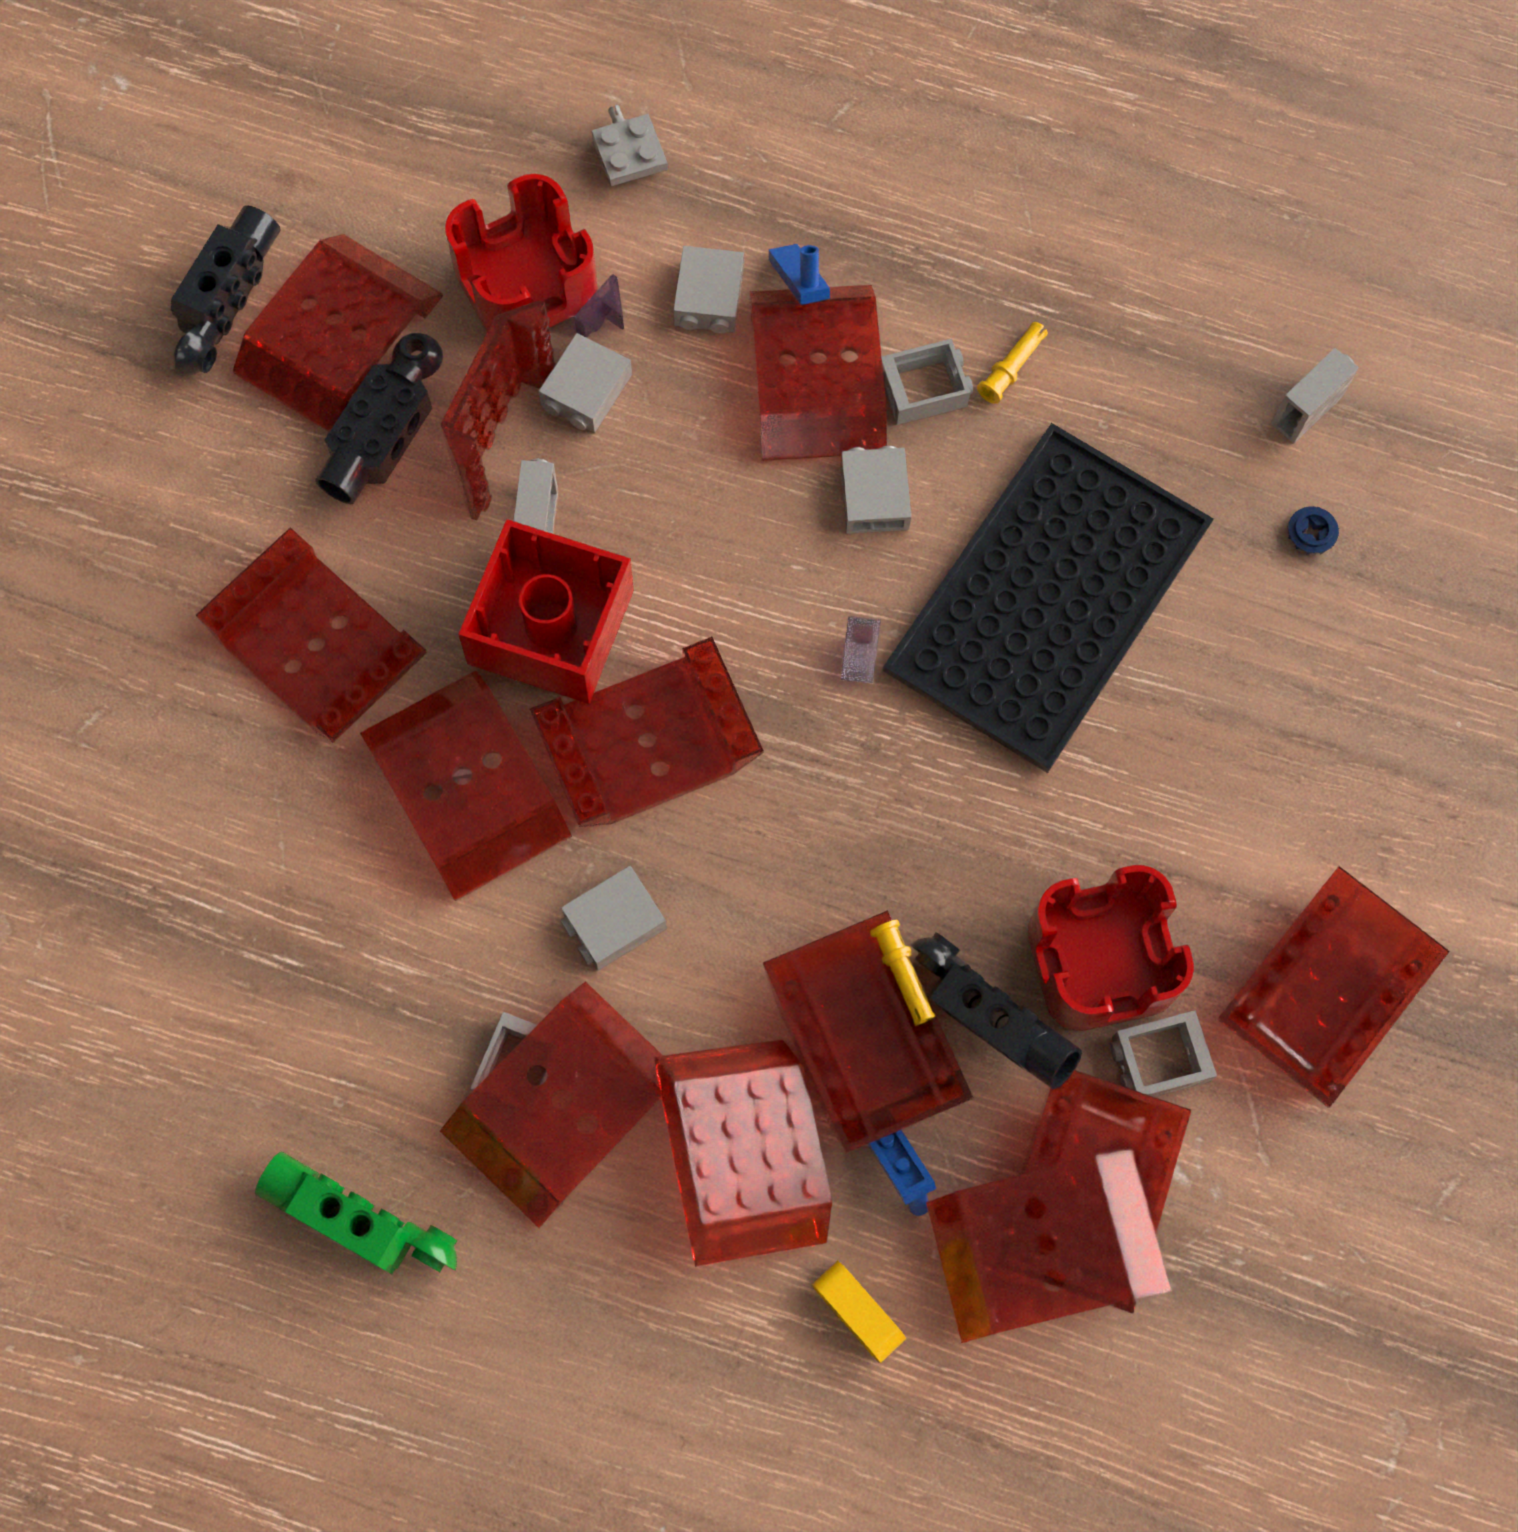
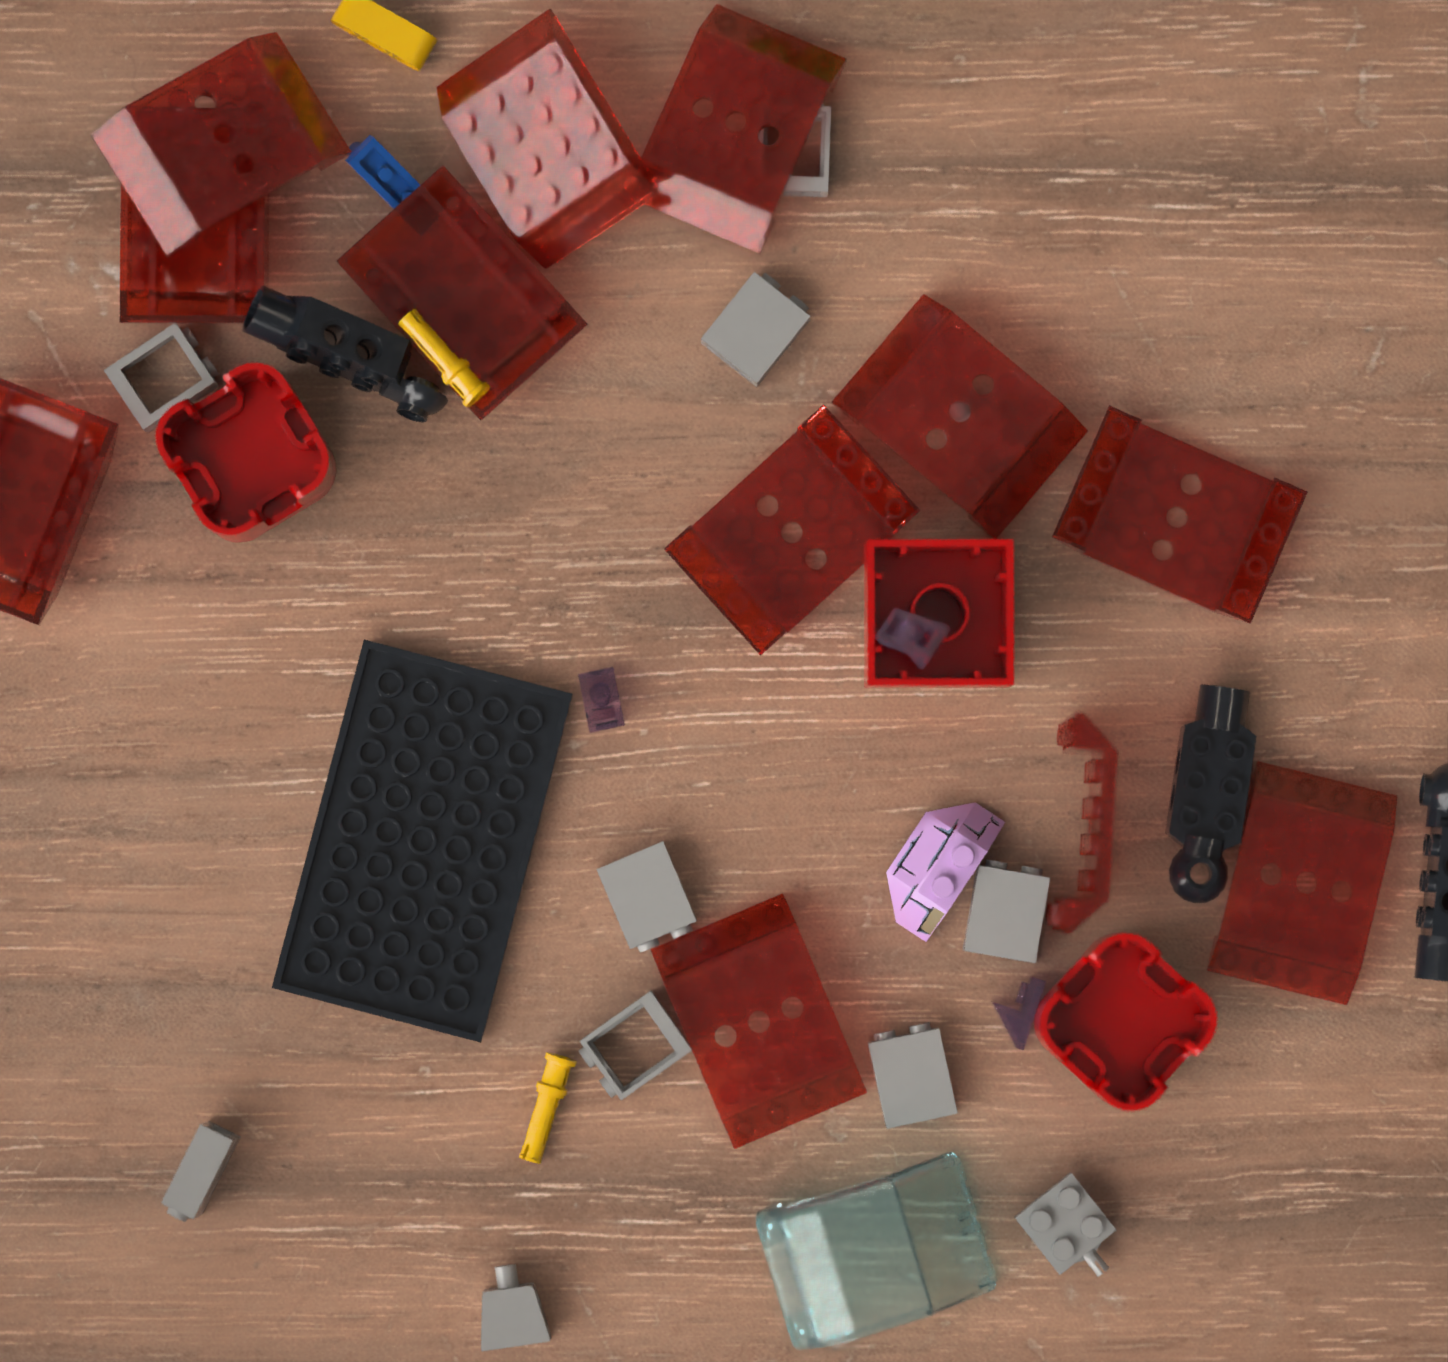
camera: 165 degrees right, 15 degrees up
light grey window [514,458,558,534] -> none
blue piece [768,244,830,305] -> none
dark blue gear [1287,506,1339,555] -> none
none -> light grey torso [481,1264,551,1351]
none -> clear light blue windscreen [756,1152,998,1350]
none -> clear purple slope [875,608,950,669]
none -> lavender wedge [886,802,1005,942]

